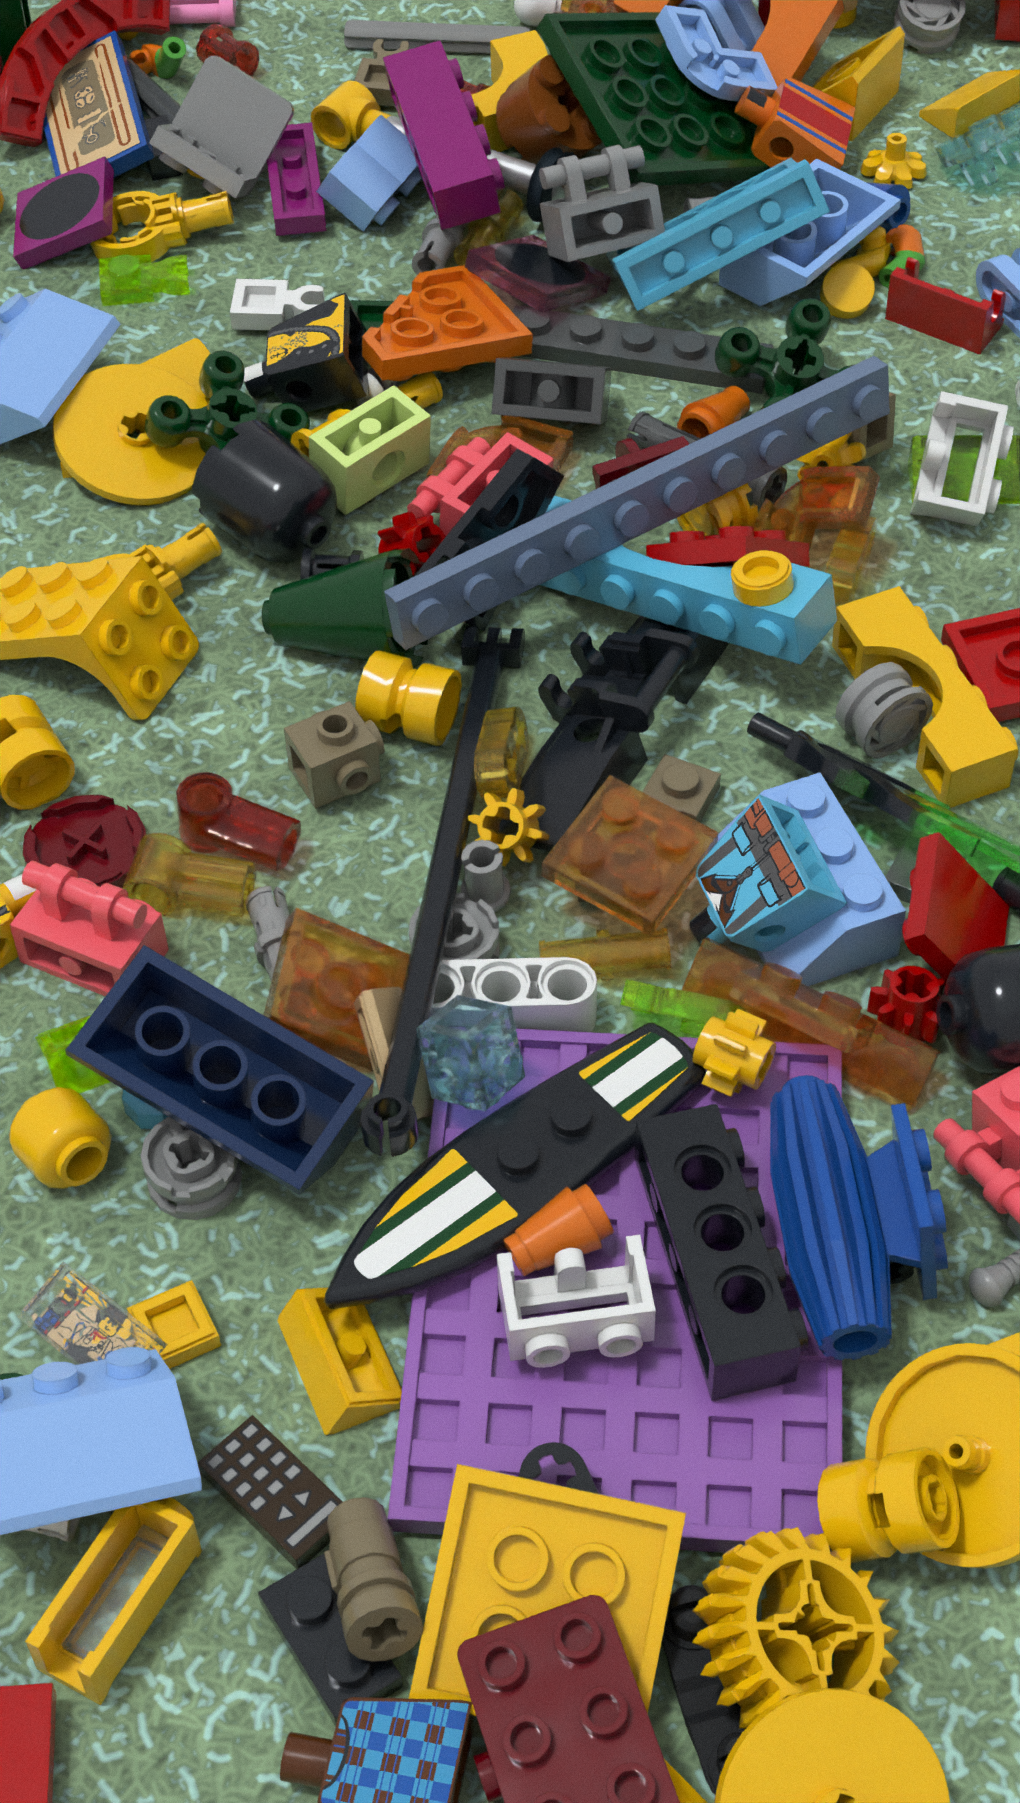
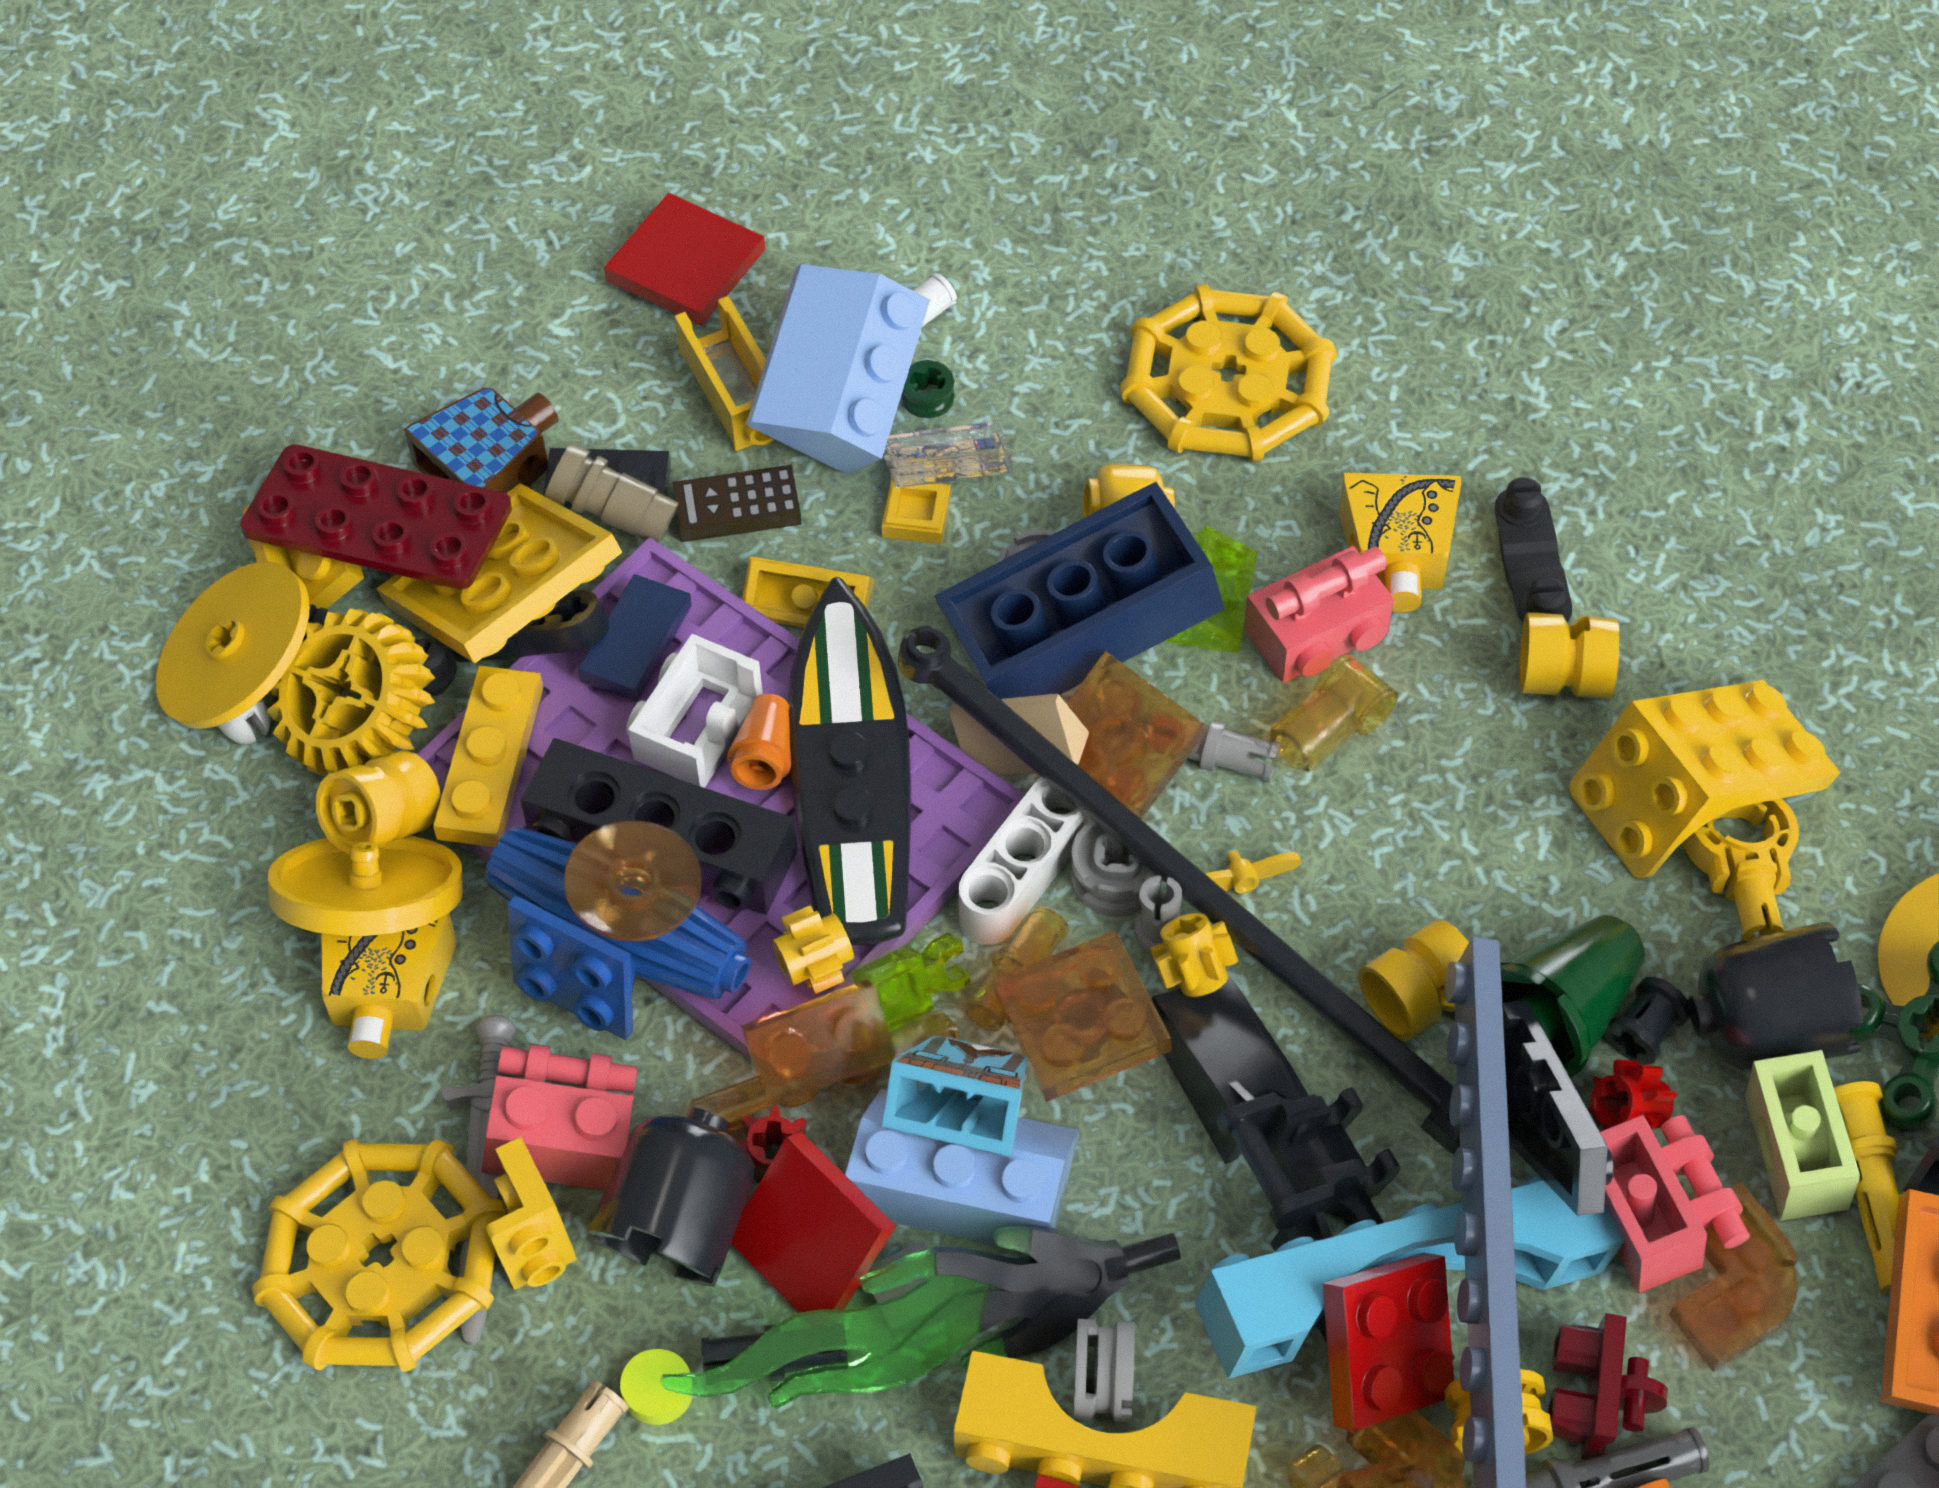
camera: 125 degrees right, 5 degrees up
dark red tile [23,795,148,889] -> none
clear red piece [176,772,301,871] -> none
dark tan brick [284,701,385,809] -> none
clear light blue brick [416,995,526,1111] -> none
clear yellow beam [474,706,529,801] -> none
dark grey brick [491,357,612,424] -> none
dark tan plate [632,754,721,857] -> none
yellow tile [731,550,794,607] -> none
none -> yellow plate [433,666,544,847]
none -> clear orange dish [564,821,702,941]
none -> dark blue tile [578,574,692,702]
none -> yellow piece [1205,850,1302,894]

